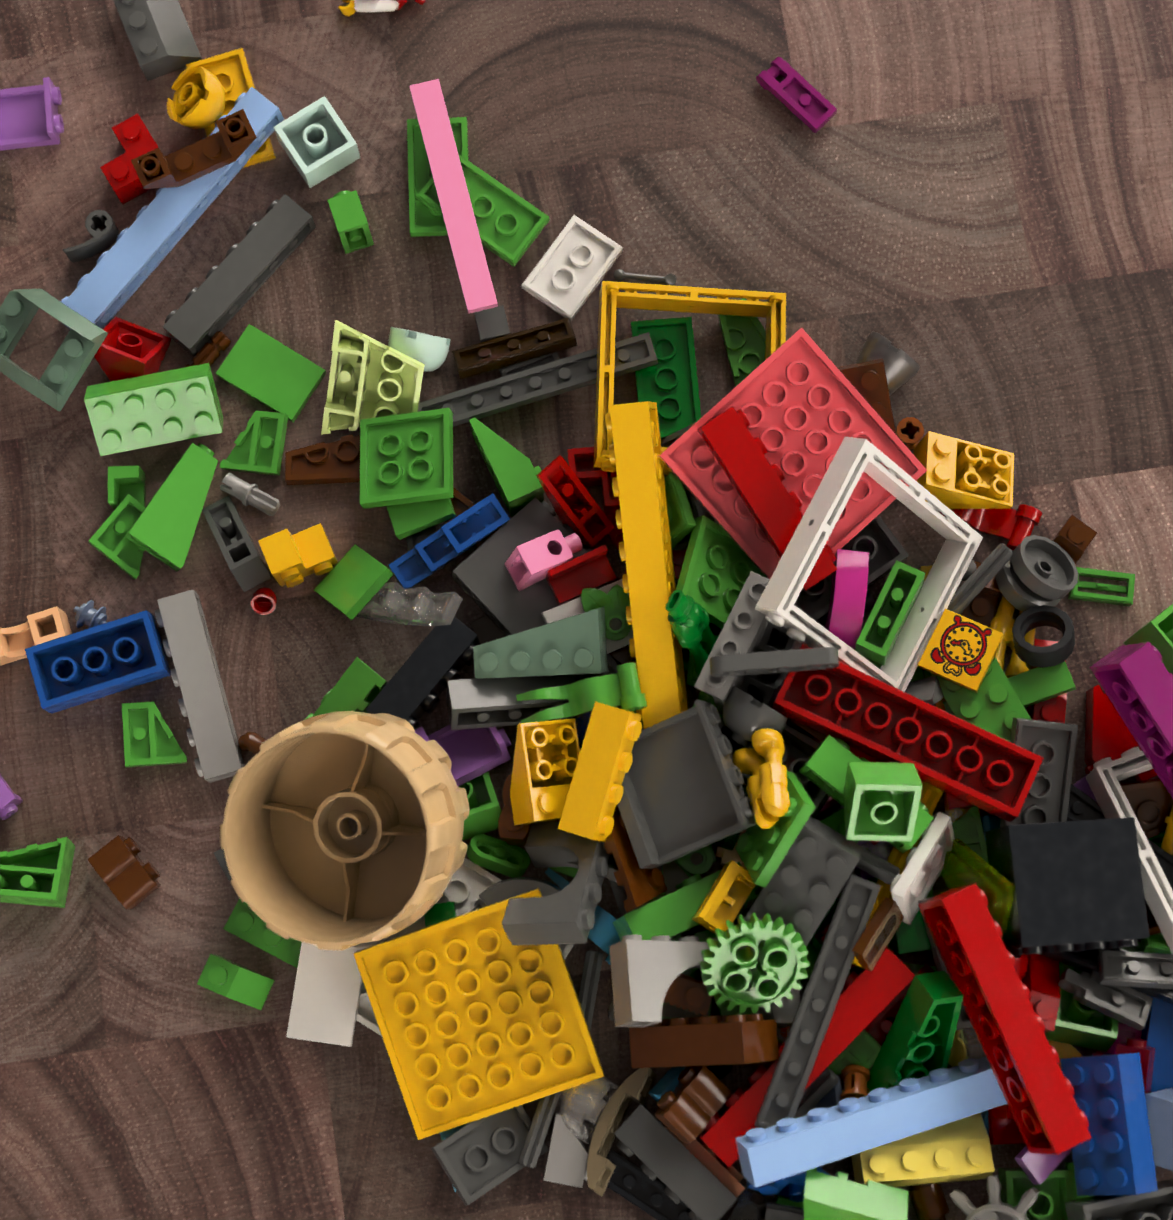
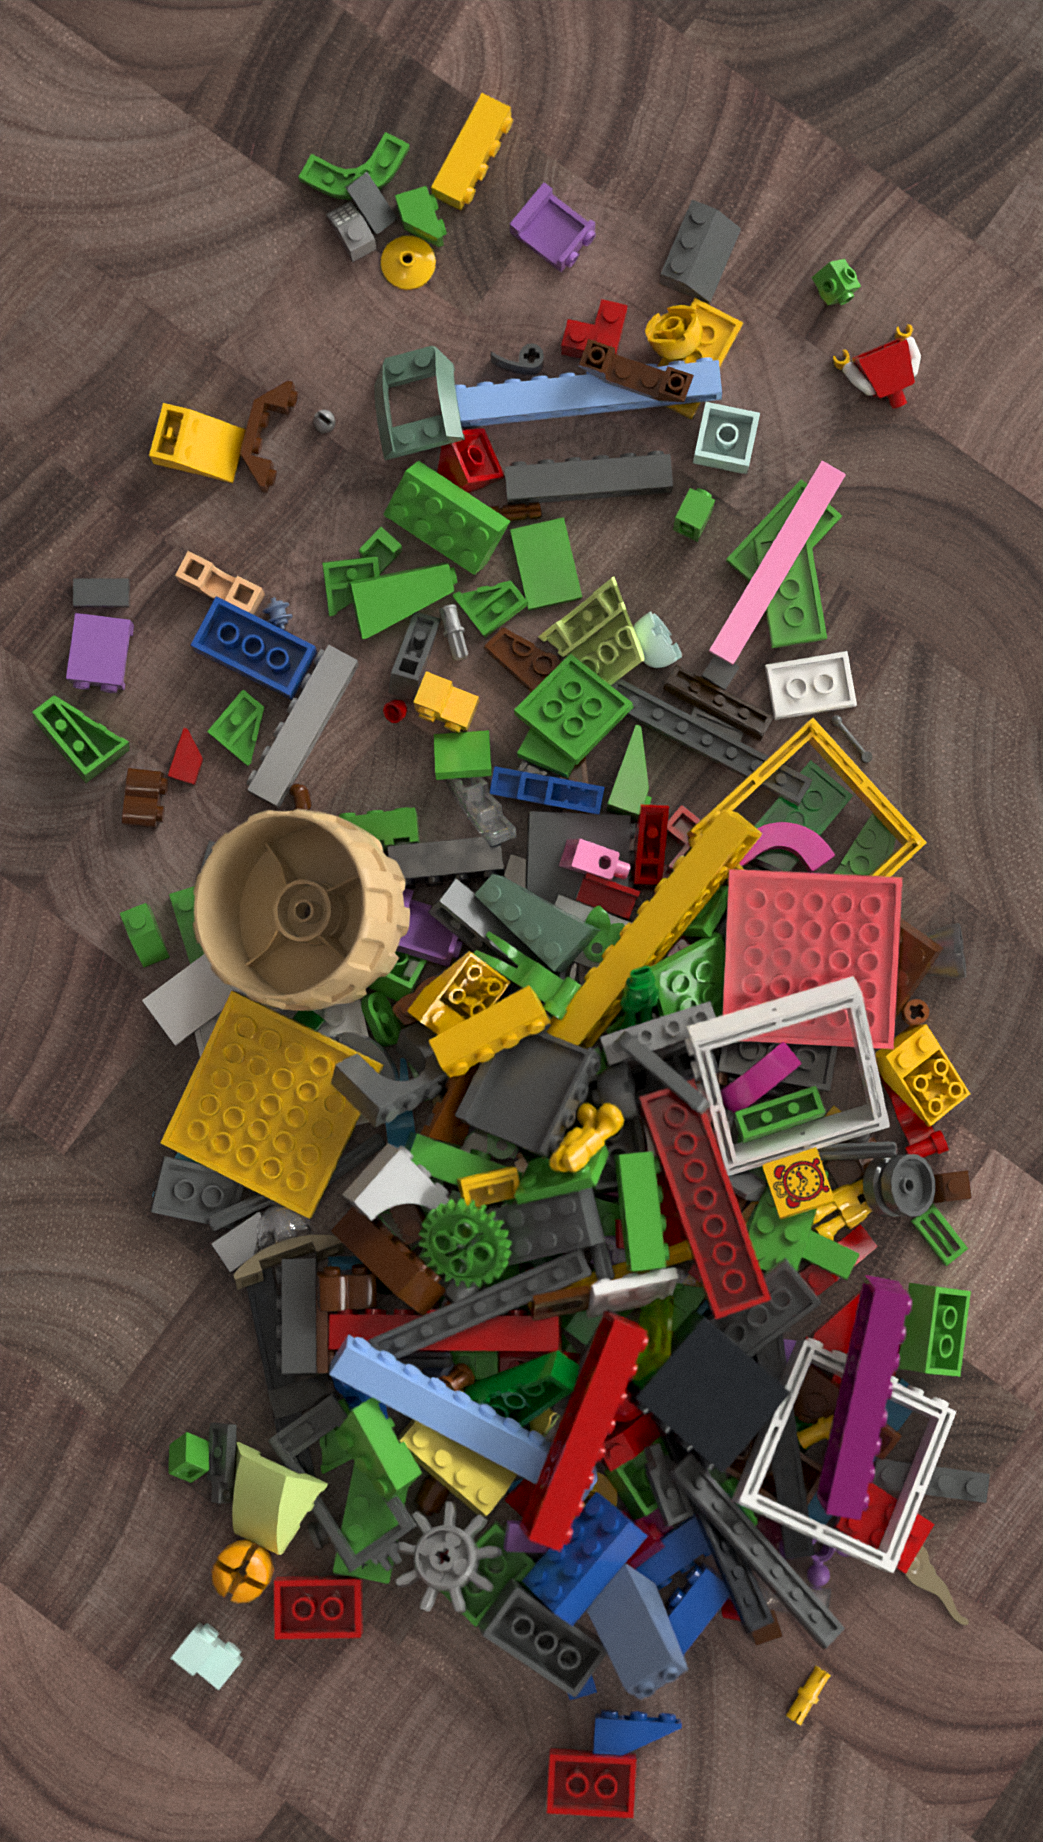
camera: 50 degrees right, 5 degrees up
red brick [697,406,838,591] -> none
bright green slope [844,762,923,841] -> none
black tyre [1012,605,1075,668] -> none
none -> red tile [168,728,204,785]
none -> dark pink arch [739,822,835,873]

